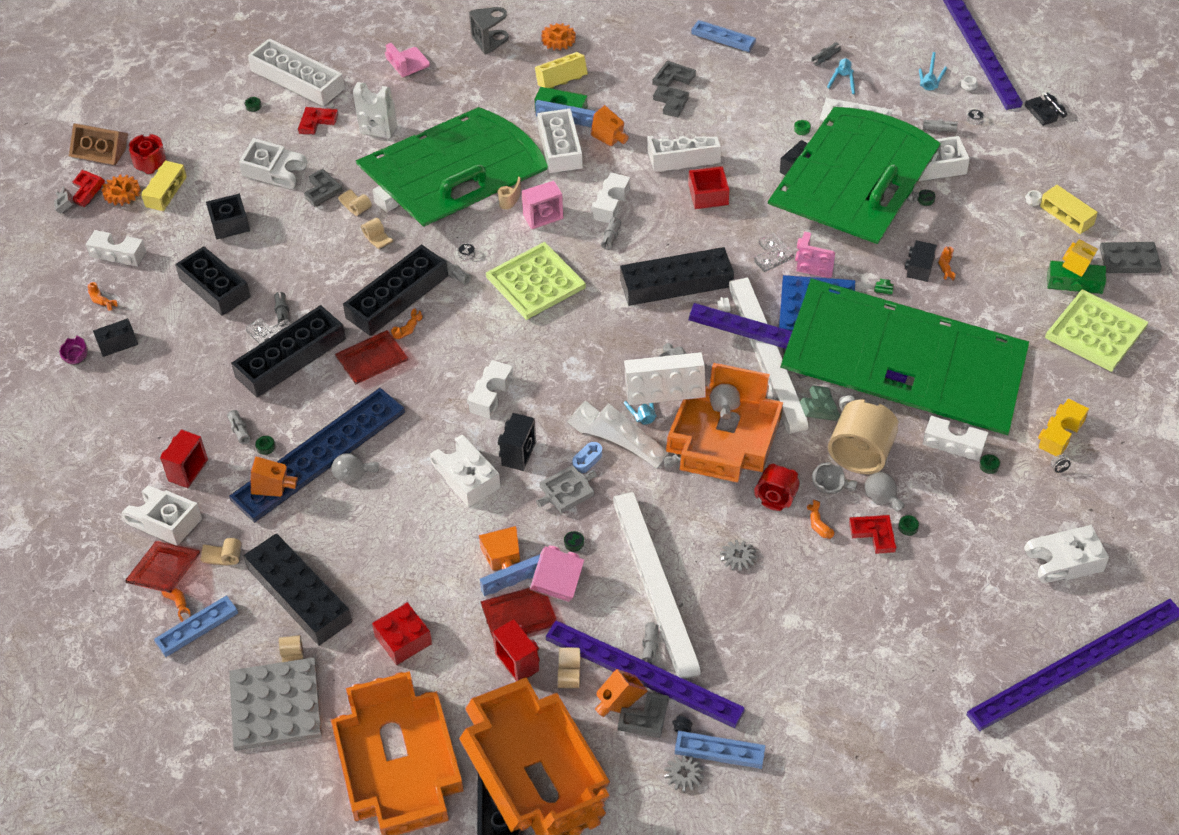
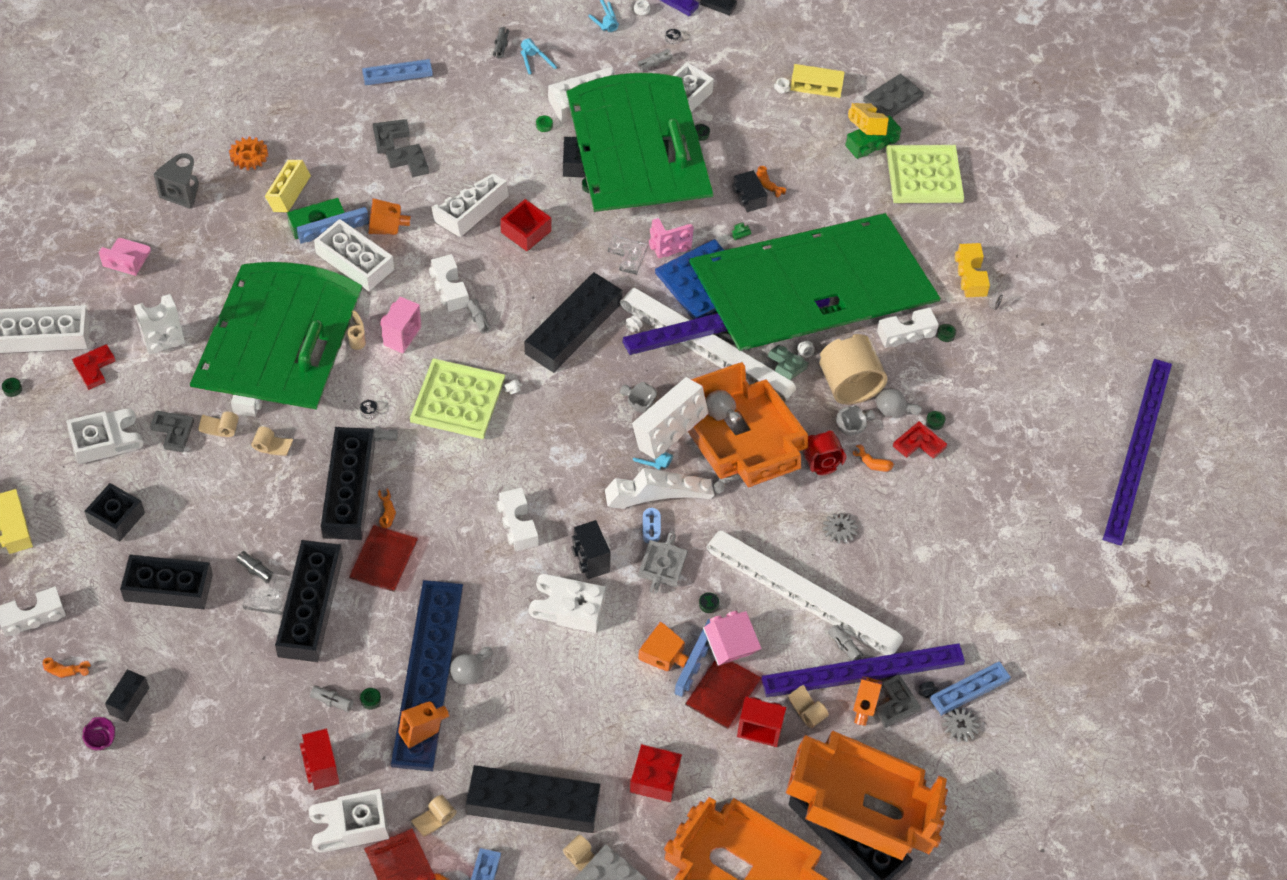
camera: 45 degrees left, 5 degrees up
white brick [1024,525,1109,583] -> none
none -> white plate [504,379,522,394]

